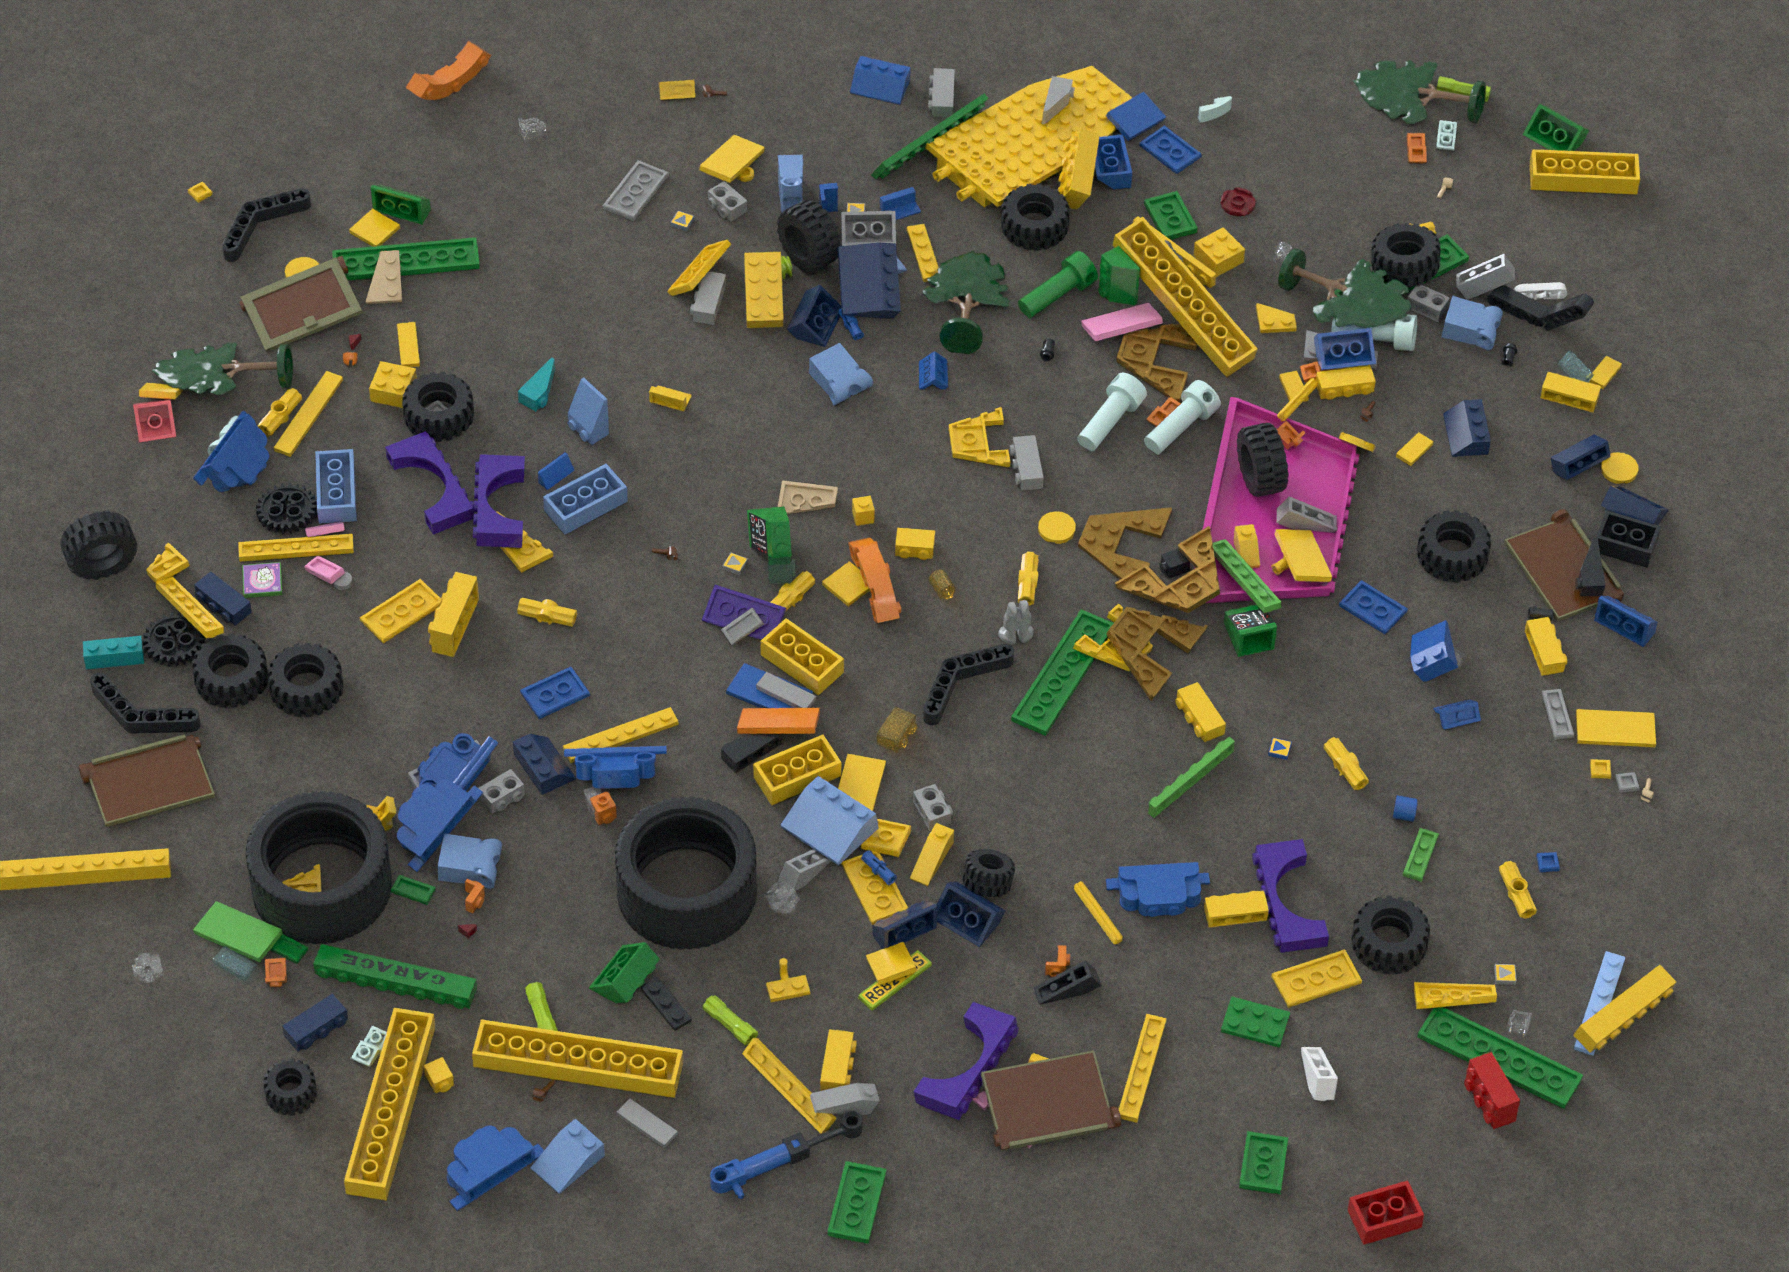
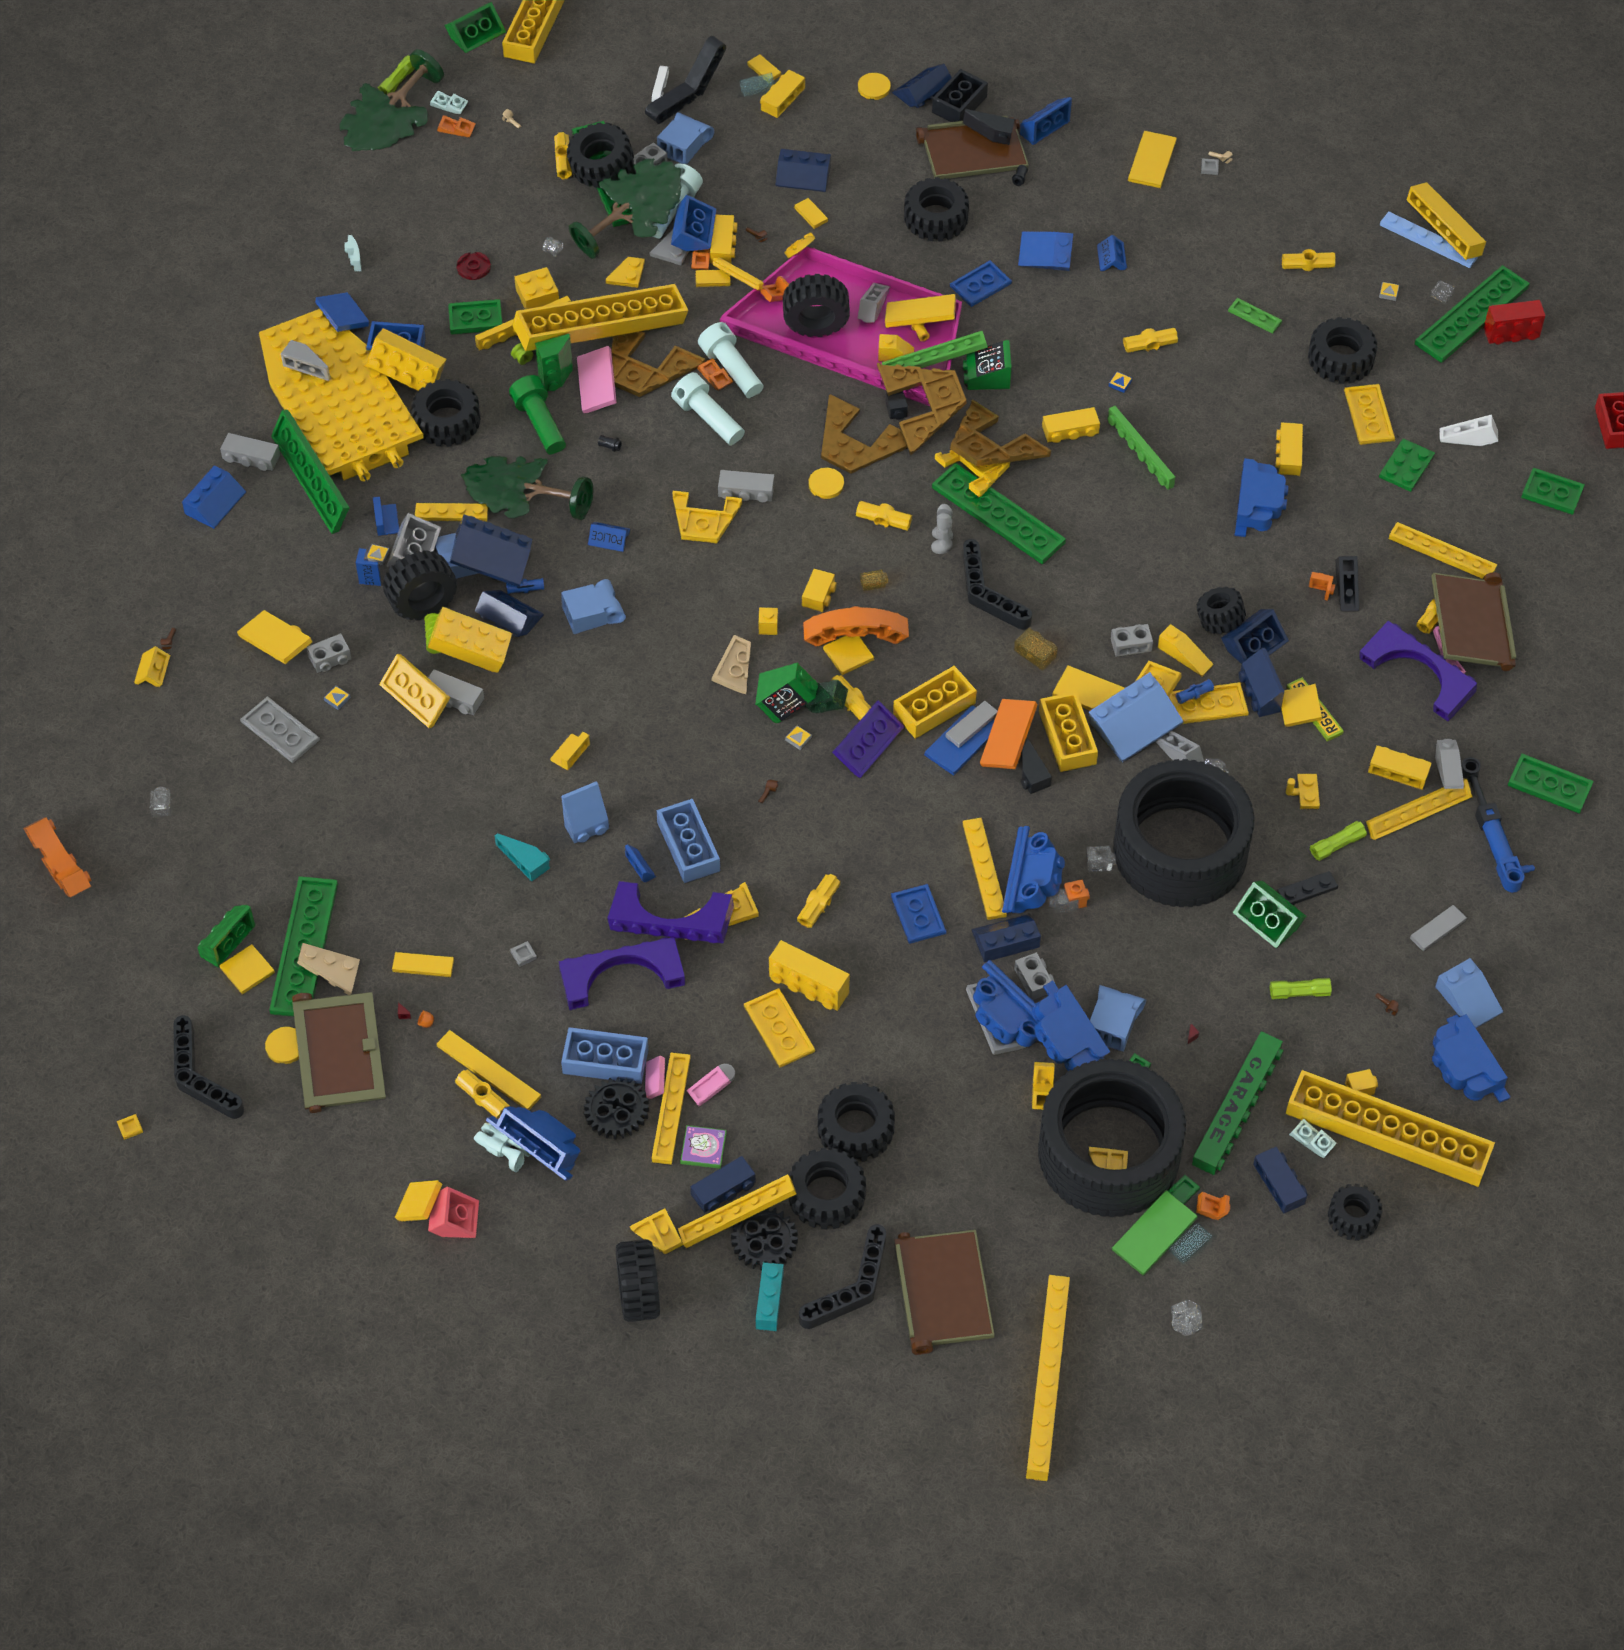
camera: 75 degrees left, 5 degrees up
dark green plant [152,342,294,395] -> none
yellow brick [369,361,417,408] -> none
black tyre [402,372,474,442] -> none
orange bracket [465,879,485,913] -> none
yellow brick [472,1020,683,1098] -> none
light grey tile [721,608,764,646] -> none
medium blue piece [778,155,803,212] -> none
yellow axle [1074,881,1123,944] -> none
blue tile [1139,126,1202,174] -> none
dark purple arch [1252,839,1329,953] -> none
blue piece [1393,795,1418,822] -> none
yellow wing [1414,982,1497,1009] -> none
light grey brick [1456,254,1515,300] -> none
black pin [1501,343,1517,367] -> none
yellow brick [1525,617,1567,676] -> none
blue tile [1536,852,1560,872] -> none
light grey tile [1542,689,1574,740] -> none
dark blue brick [1551,434,1611,480] -> none
yellow tile [1590,759,1611,779] -> none

